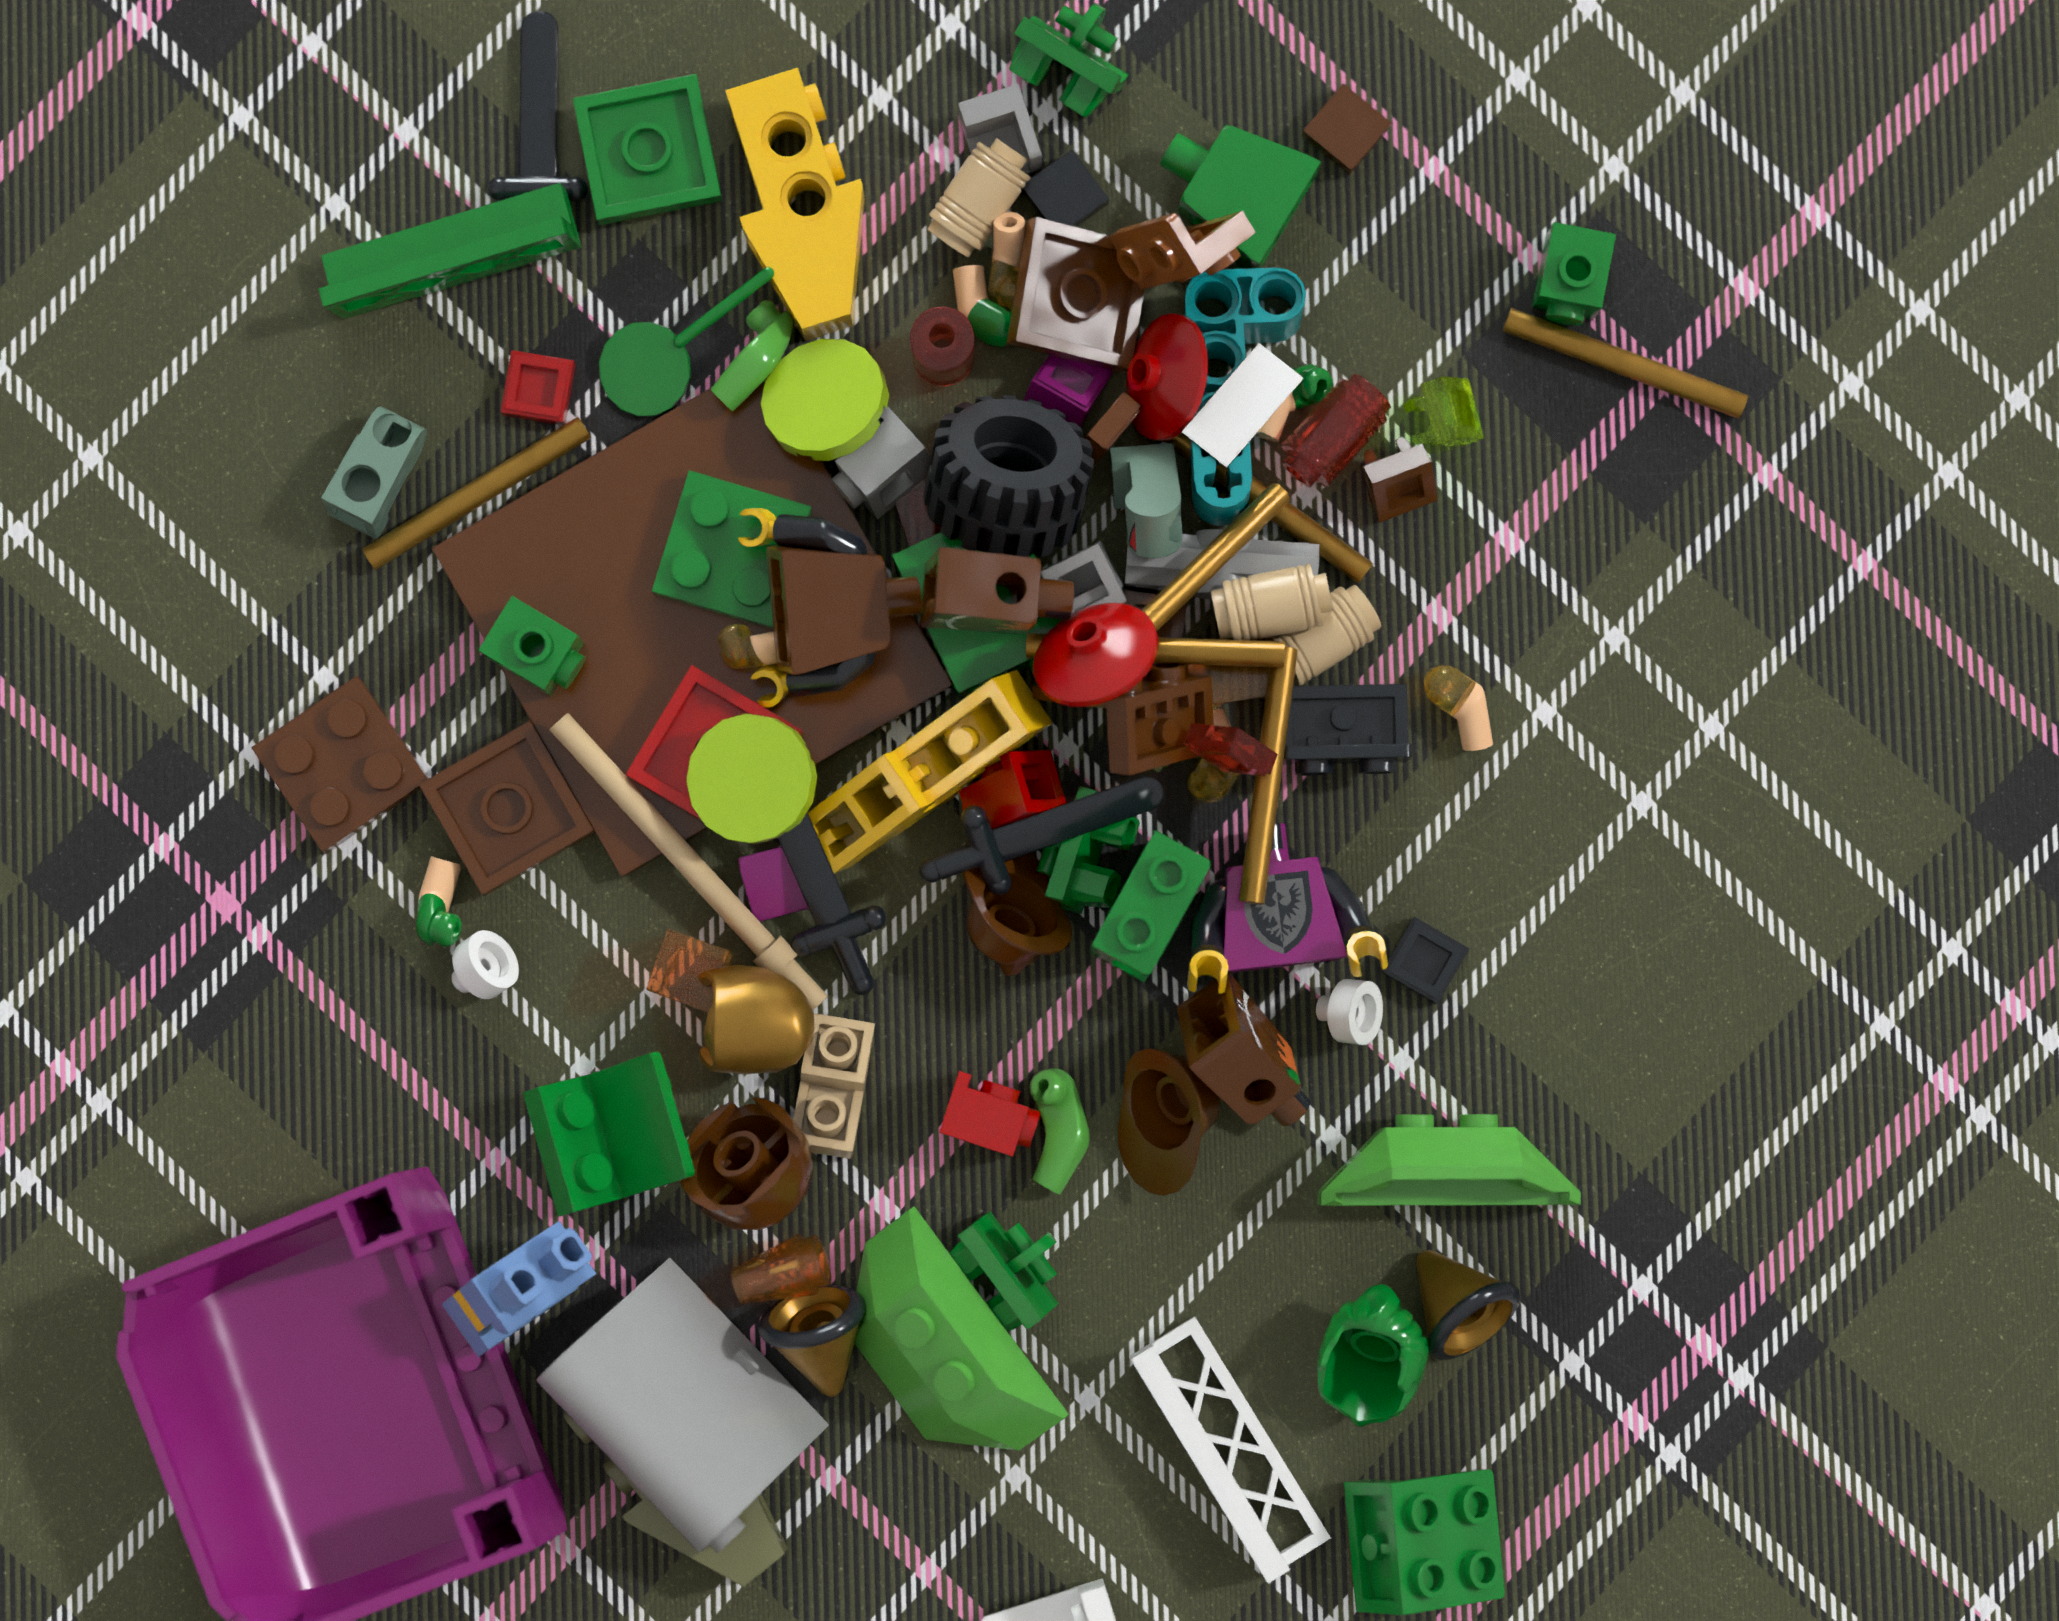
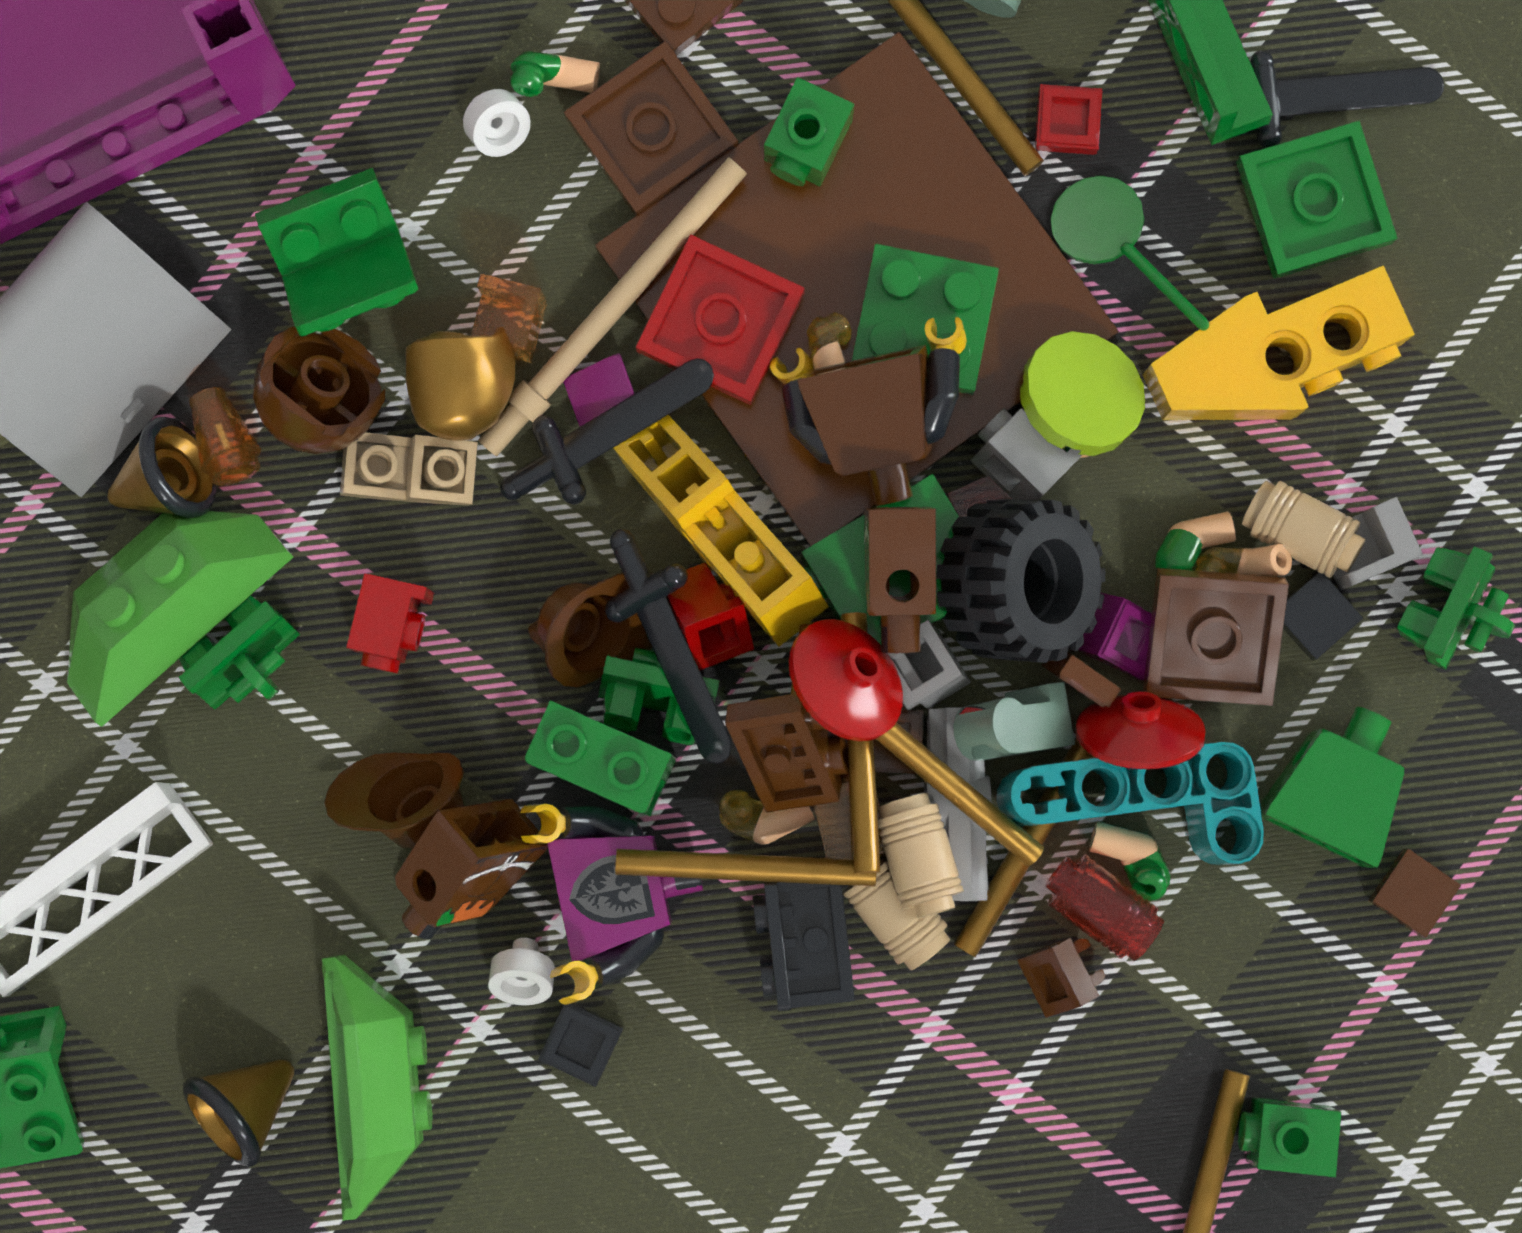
camera: 90 degrees right, 0 degrees up
medium blue hips [441,1221,596,1358] -> none
lime tile [686,714,817,844] -> none
bright green arm [711,300,794,411] -> none
clear red head [910,306,975,386] -> none
bright green arm [1029,1068,1090,1195] -> none
dark orange bracket [1110,211,1256,290] -> none
white sticker [1182,343,1303,468] -> none
clear red tile [1184,723,1278,776] -> none
green hair [1317,1284,1429,1427] -> none
clear neon green tile [1403,376,1484,446] -> none
arm [1424,665,1493,751] -> none

